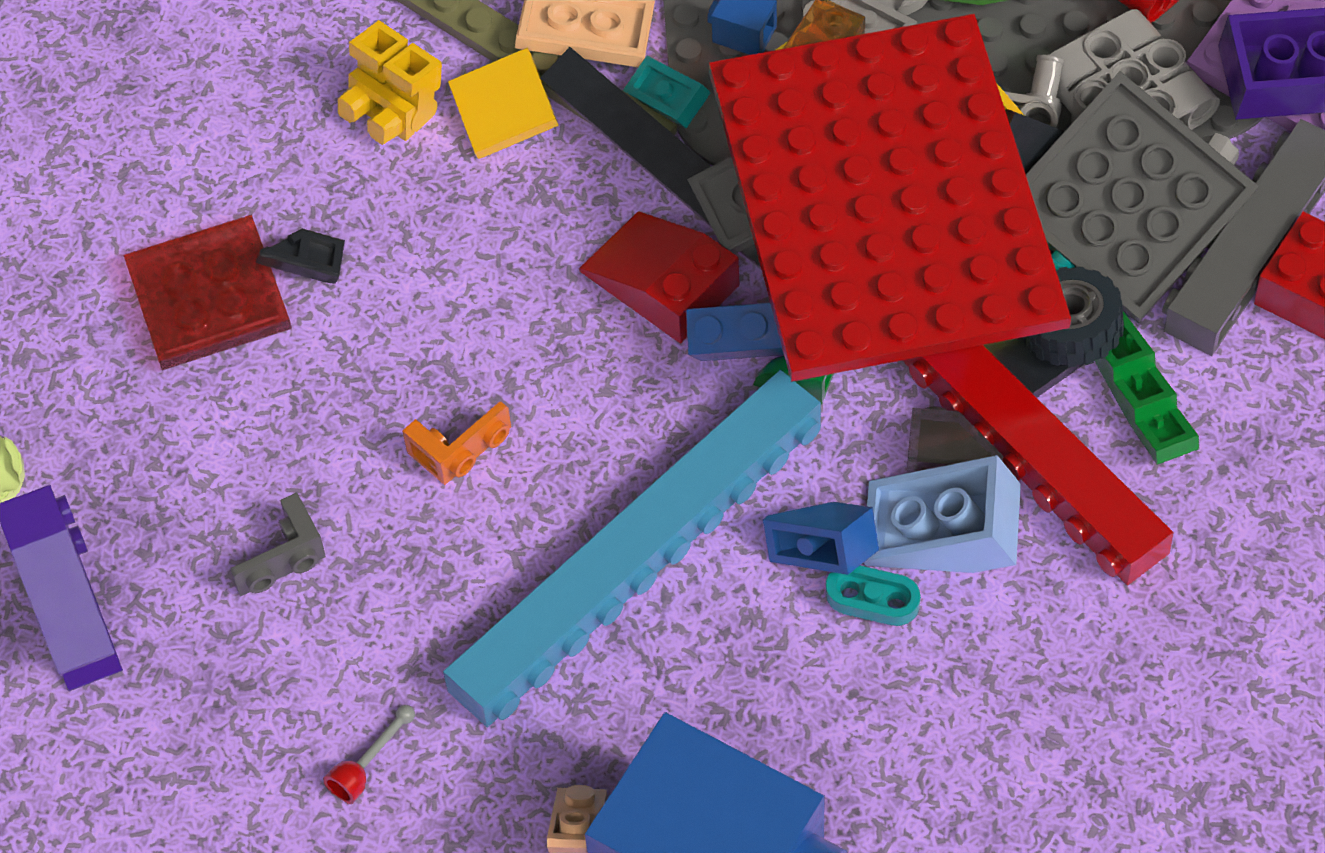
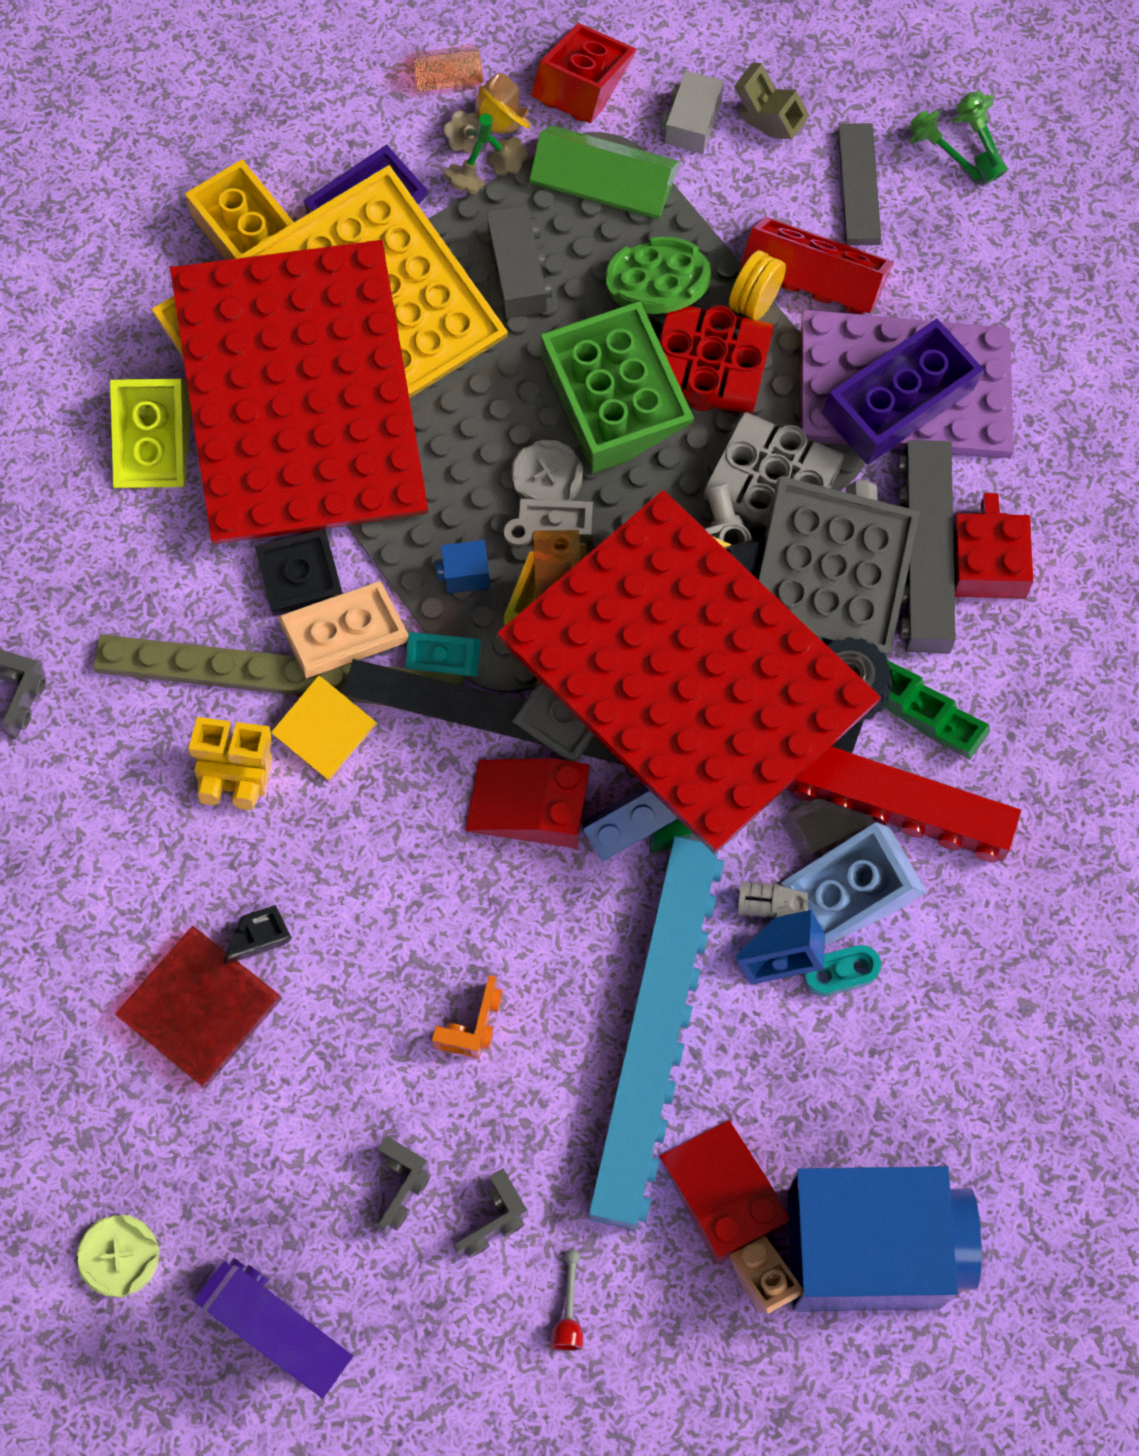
camera: 35 degrees left, 10 degrees up
none -> dark grey bracket [453,1168,528,1258]
none -> red slope [659,1120,790,1265]
none -> light grey hinge [738,881,808,919]

